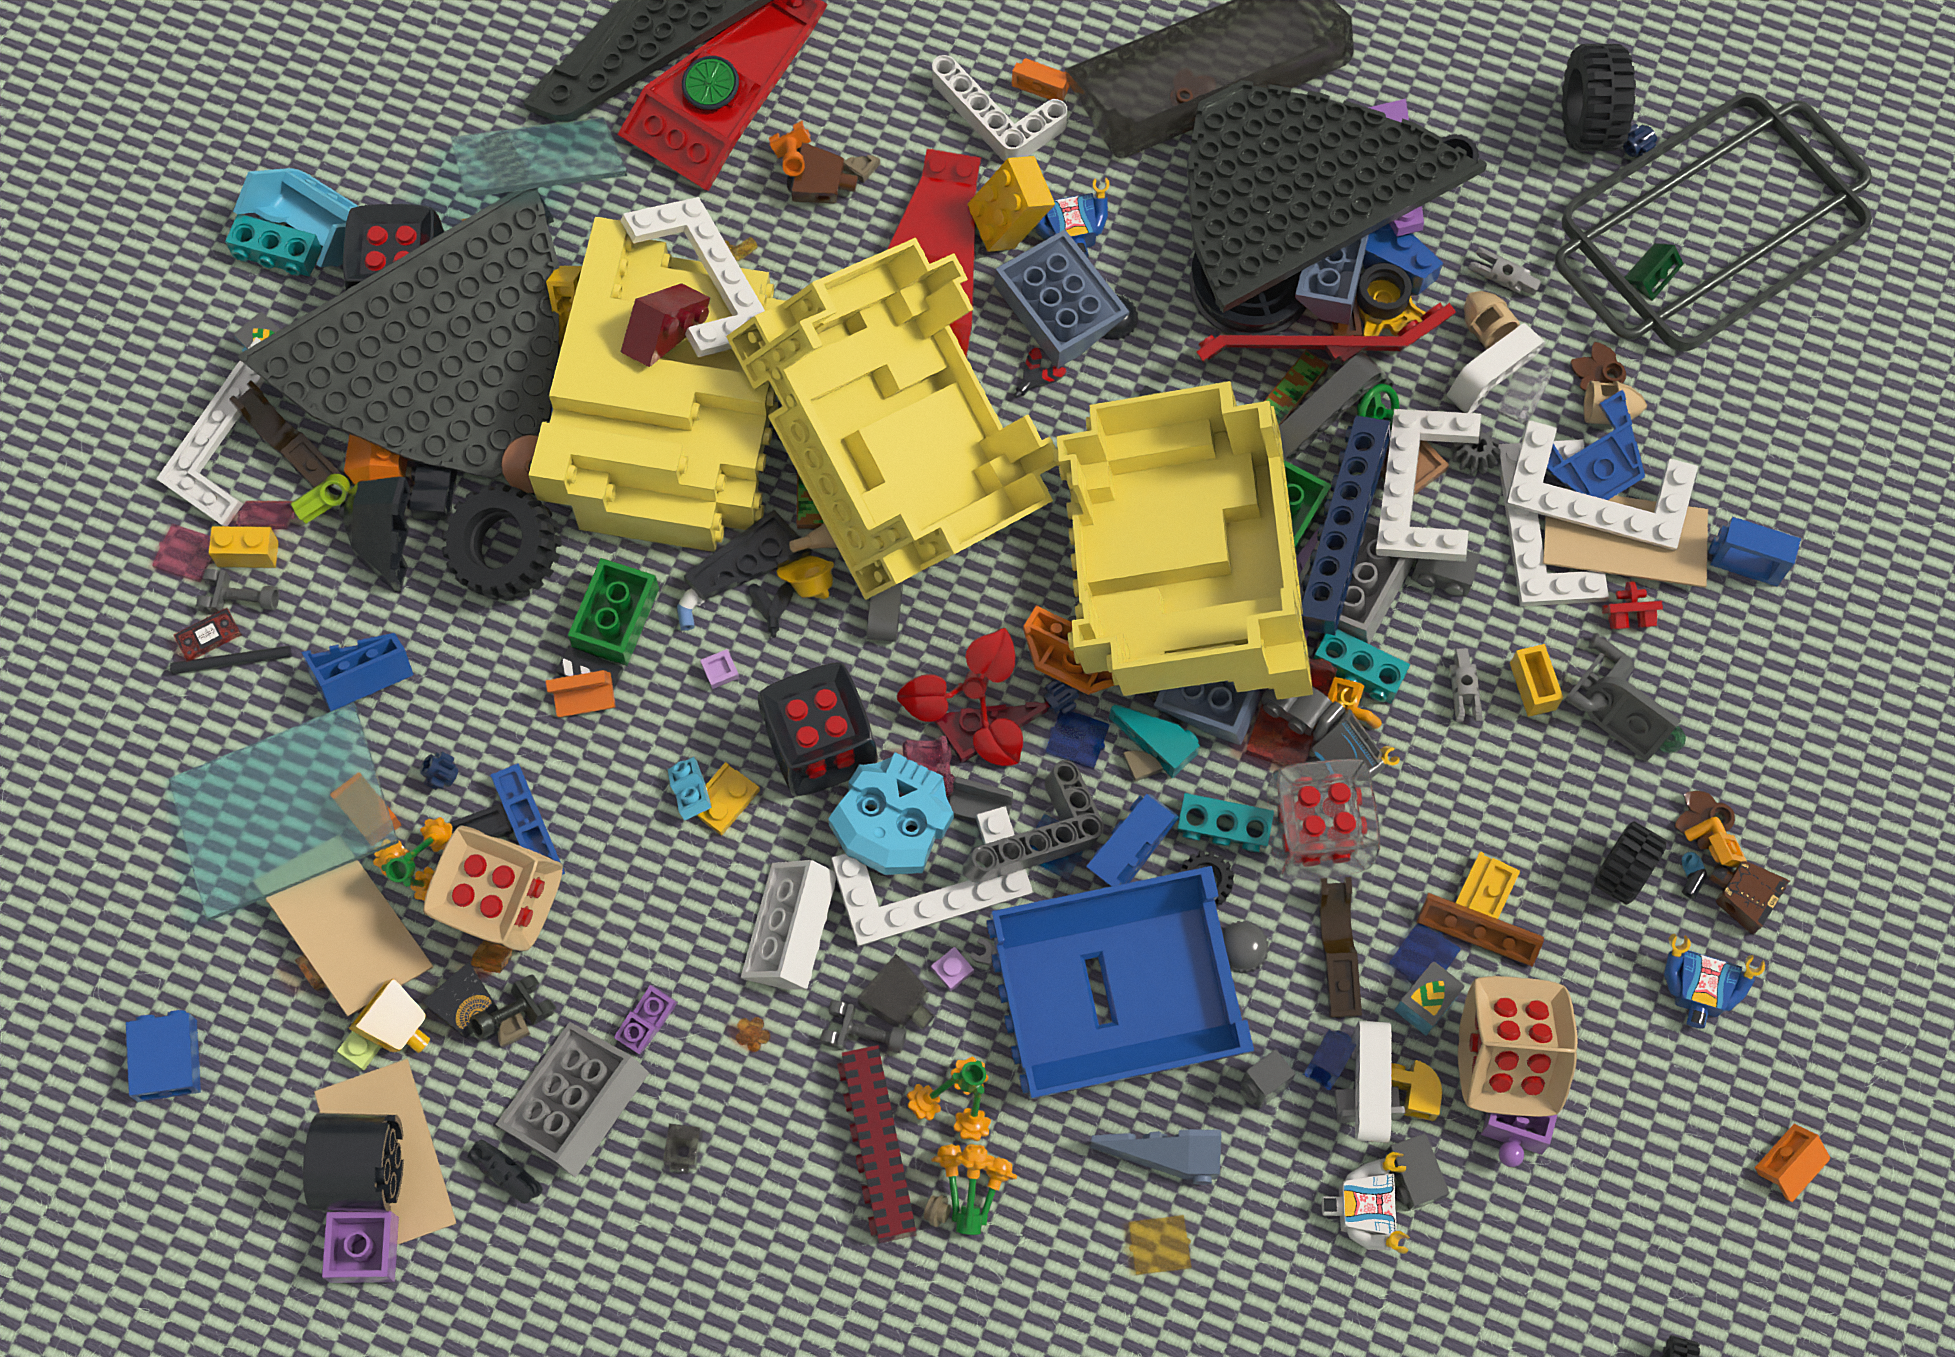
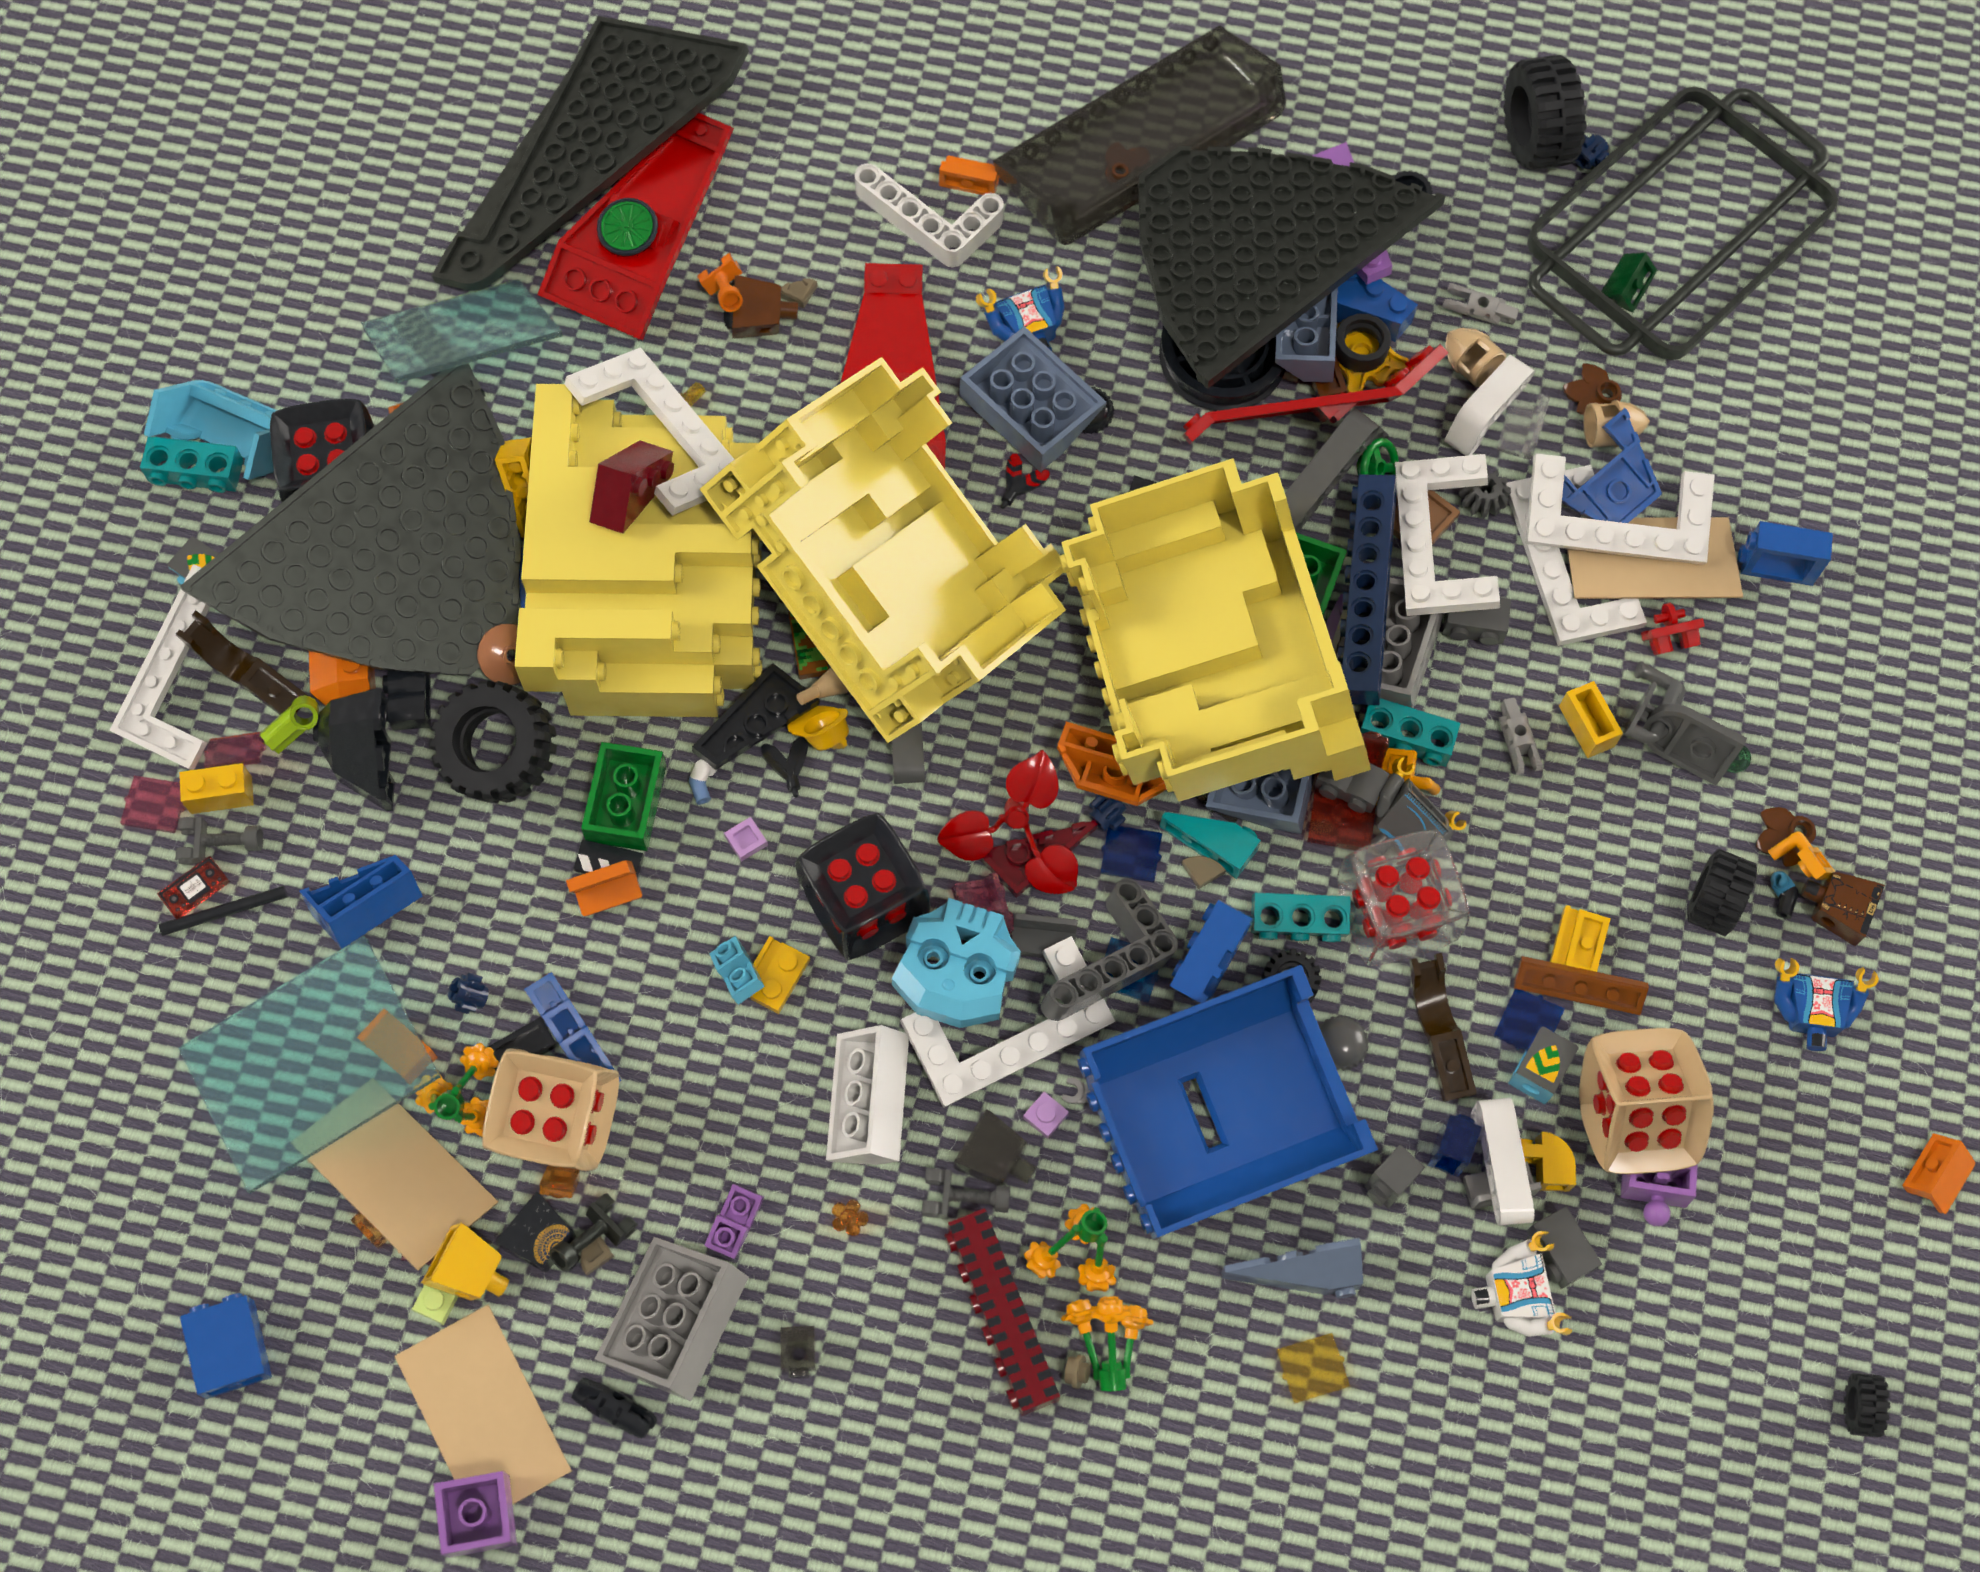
camera: 10 degrees left, 0 degrees up
black brick [303,1113,404,1212] -> none
yellow brick [968,156,1055,252] -> none
tile [1263,350,1329,426] -> none

